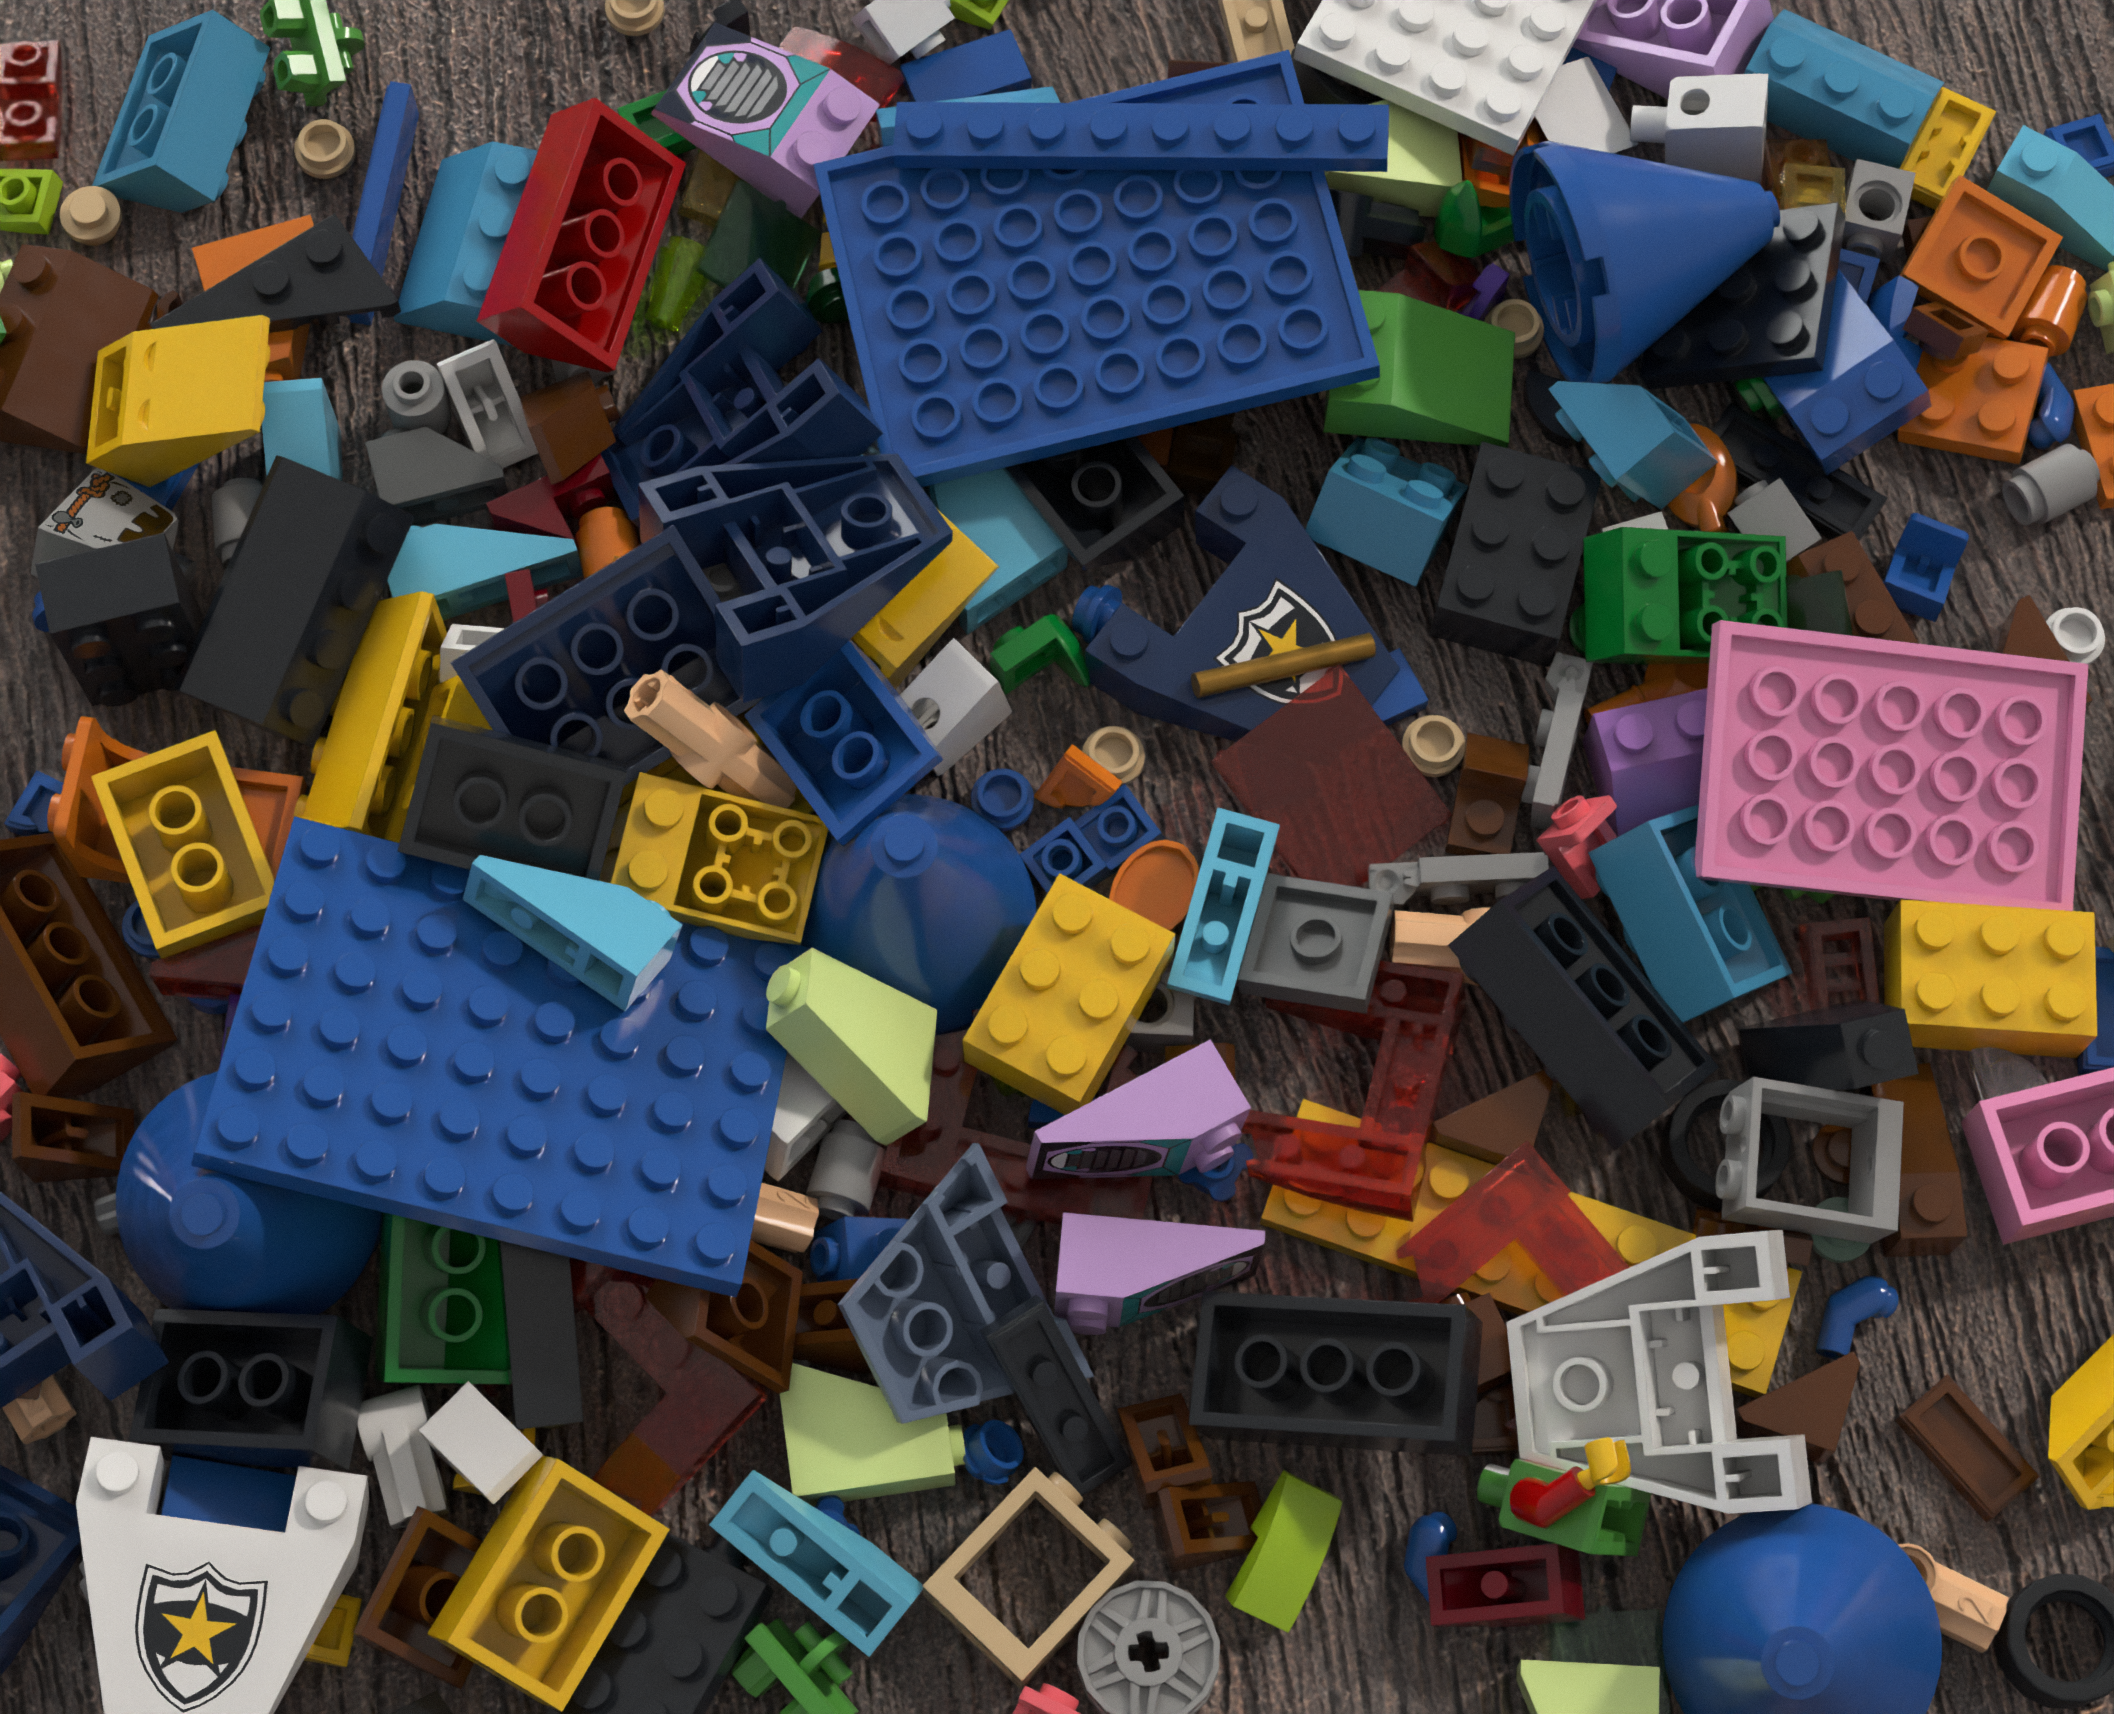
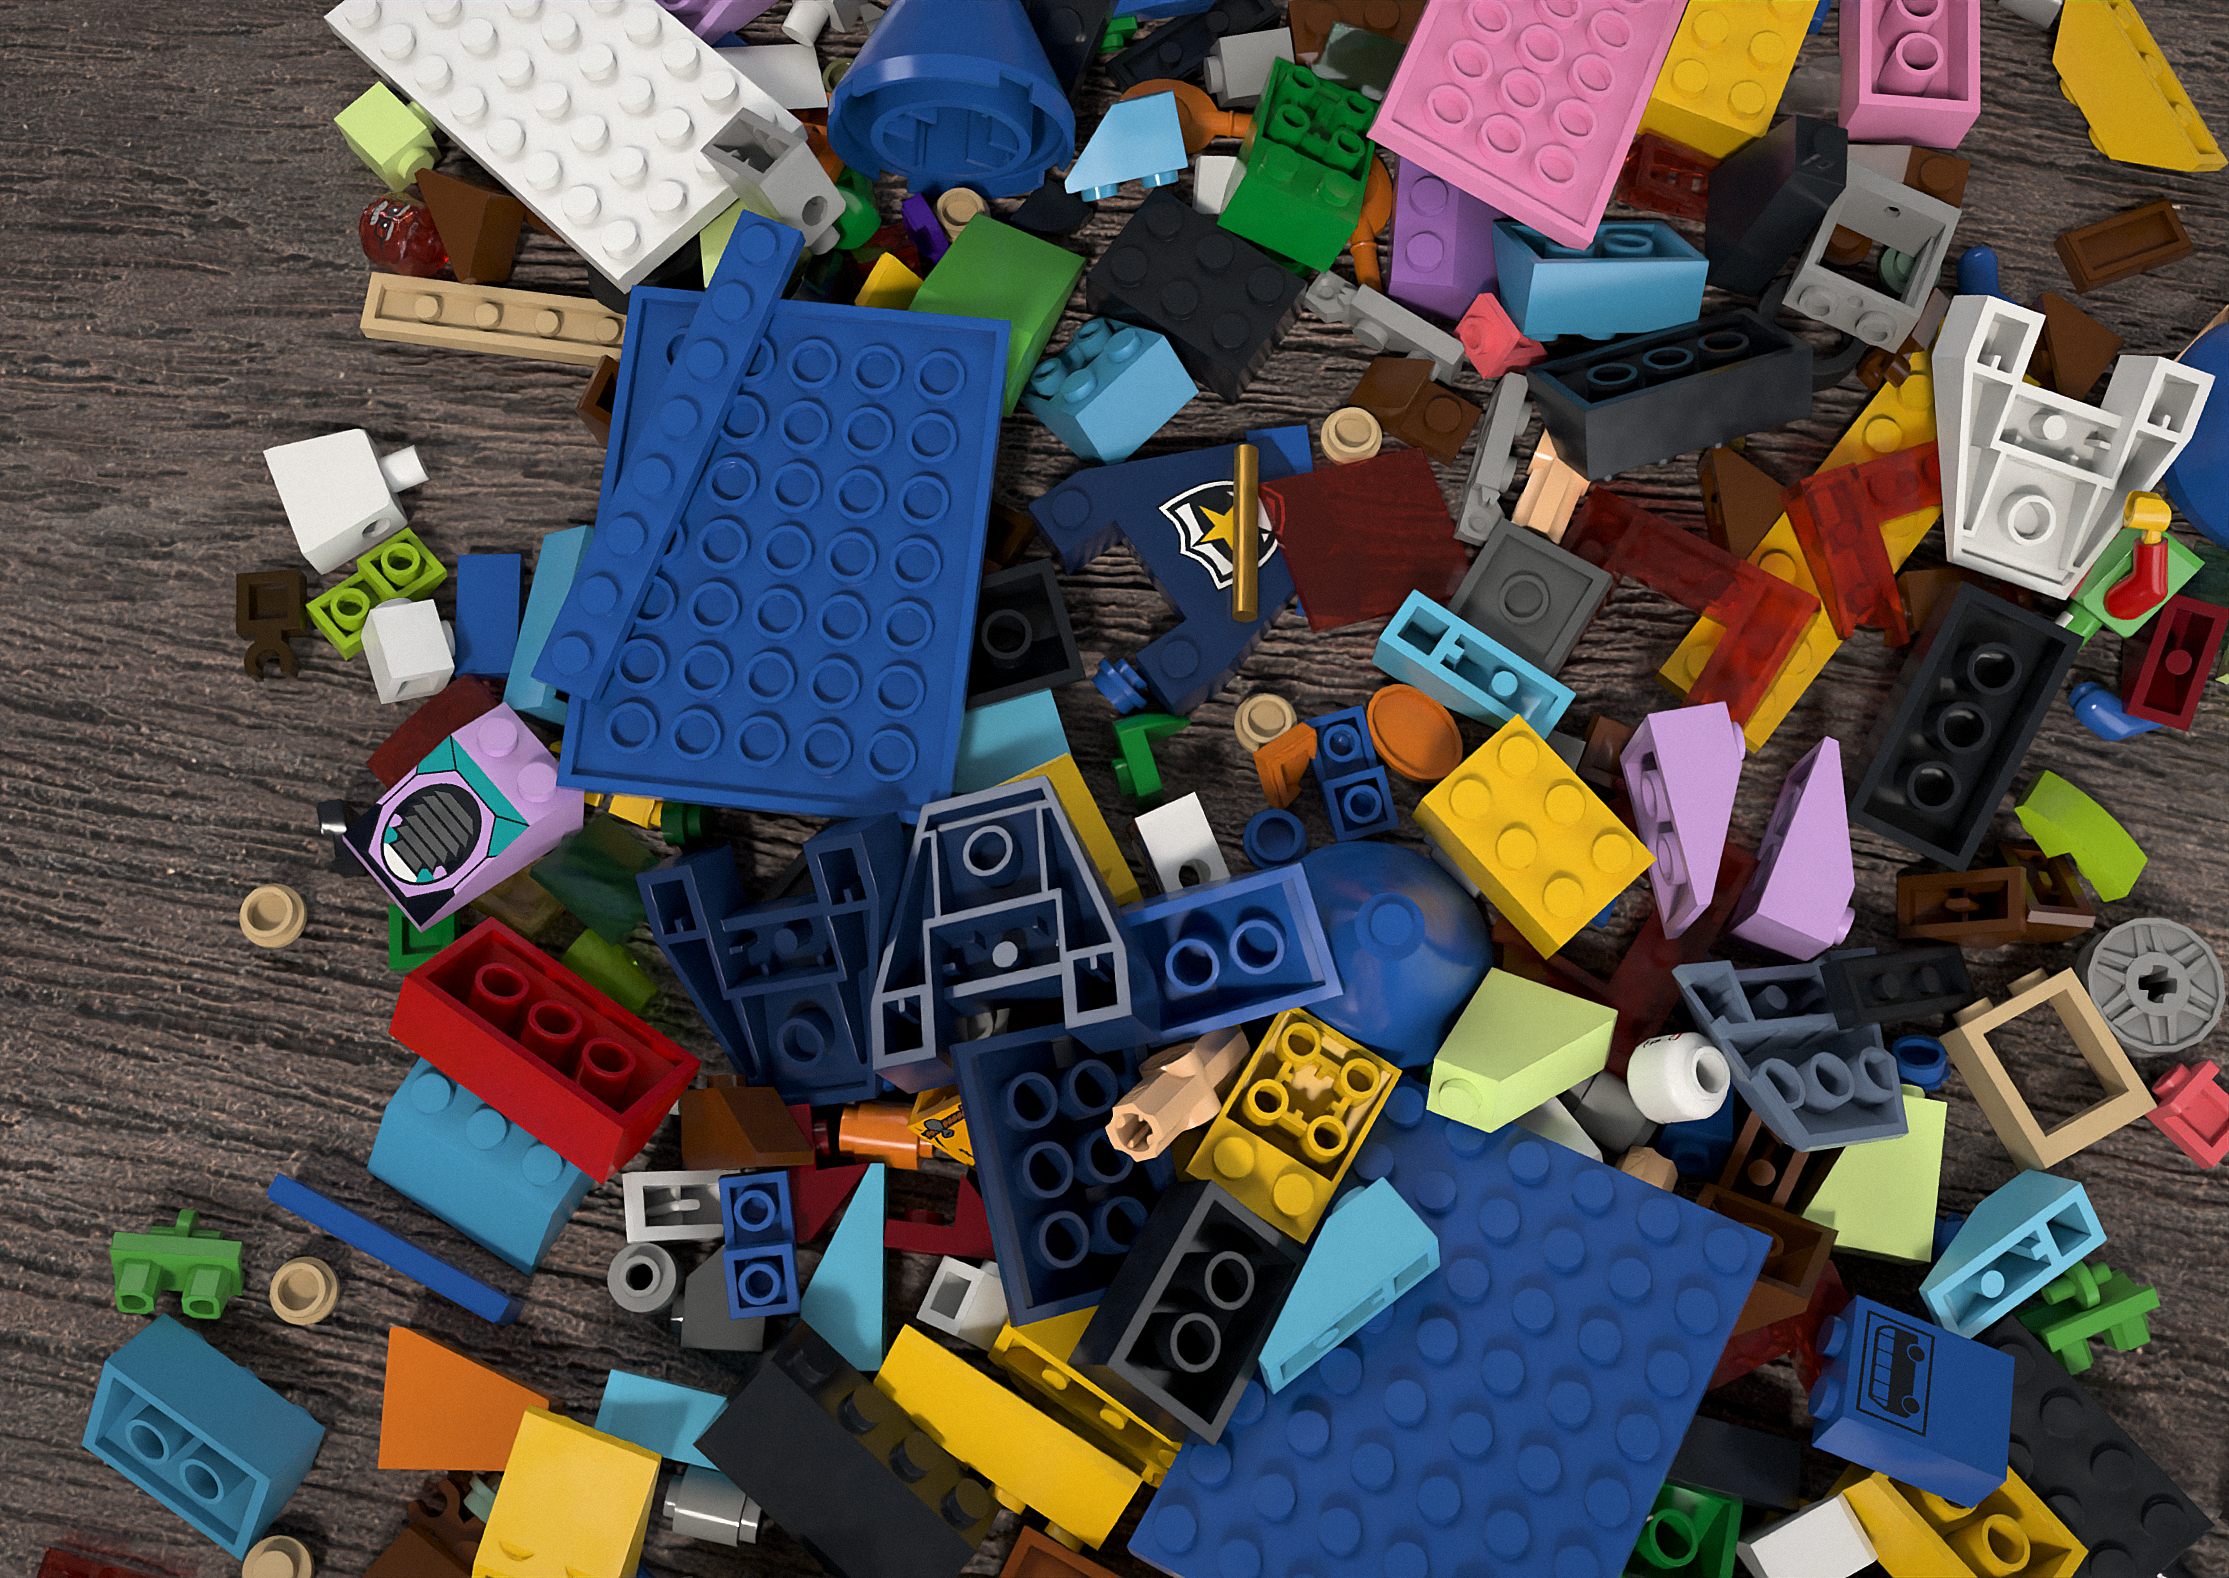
camera: 70 degrees left, 5 degrees up
black wing [150,214,401,333] -> none
none -> light grey torso [700,107,846,255]
none -> blue slope [718,1167,800,1320]
none -> yellow slope [854,252,924,311]
none -> white head [1627,1032,1731,1124]
none -> blue brick [1808,1295,2015,1509]

